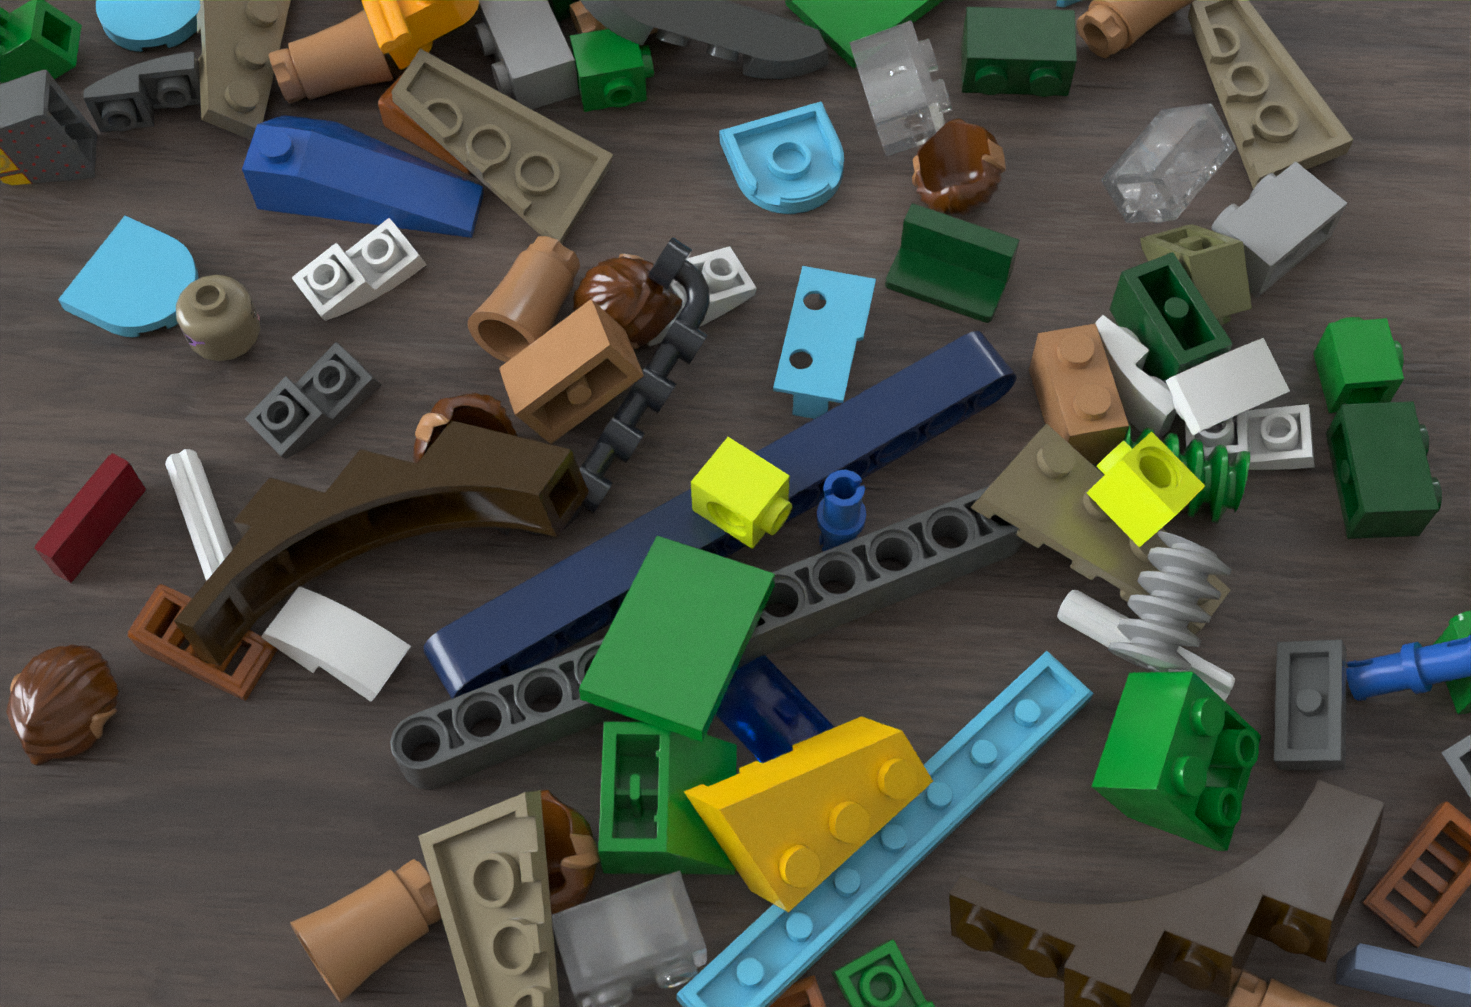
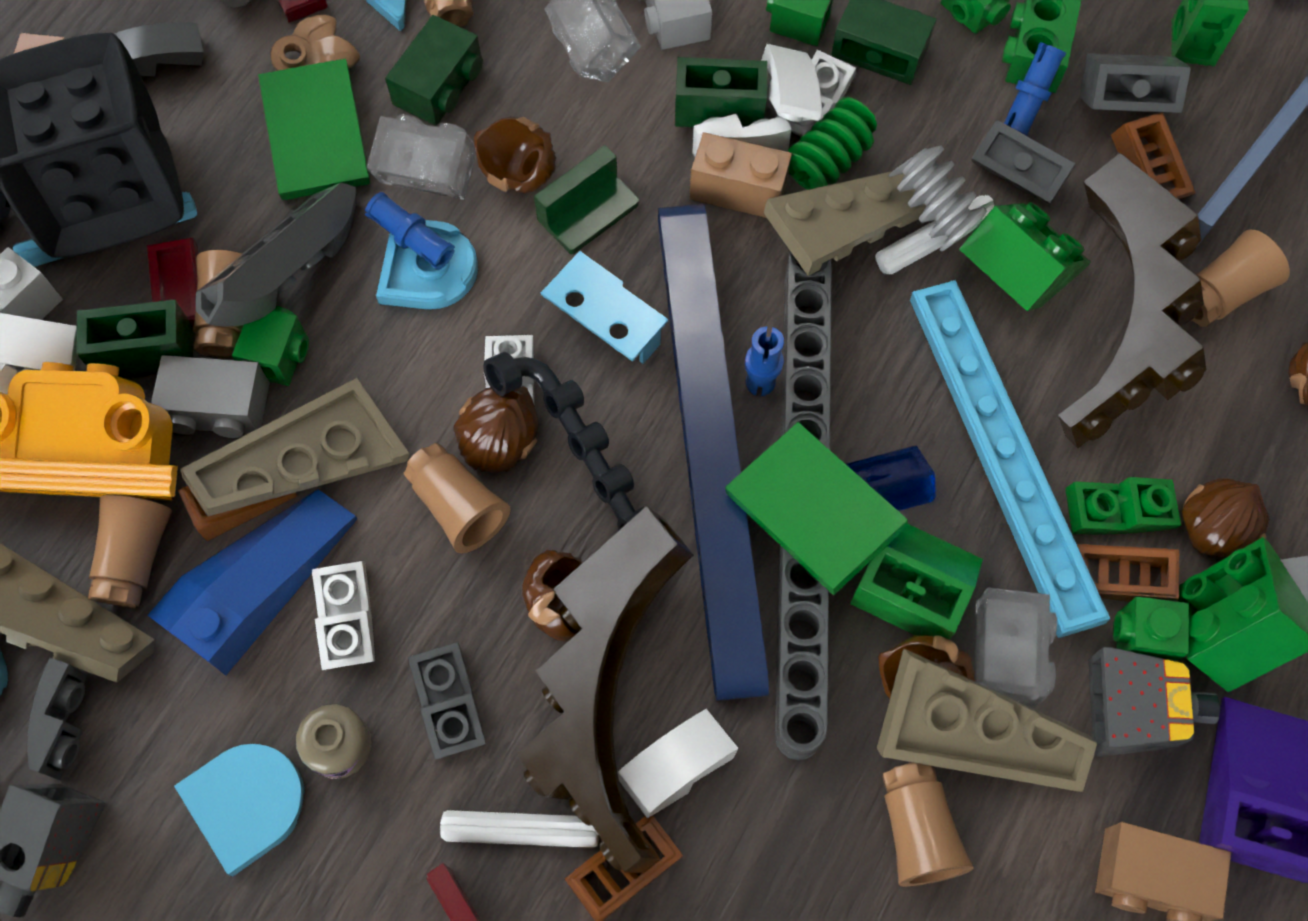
camera: 65 degrees left, 5 degrees up
medium nougat brick [499,299,644,444] -> none
yellow wedge [684,716,933,913] -> none
neon yellow brick [691,437,792,549] -> none
neon yellow brick [1087,432,1205,548] -> none
olive slope [1140,224,1252,325] -> none
none -> blue pin [365,192,455,270]

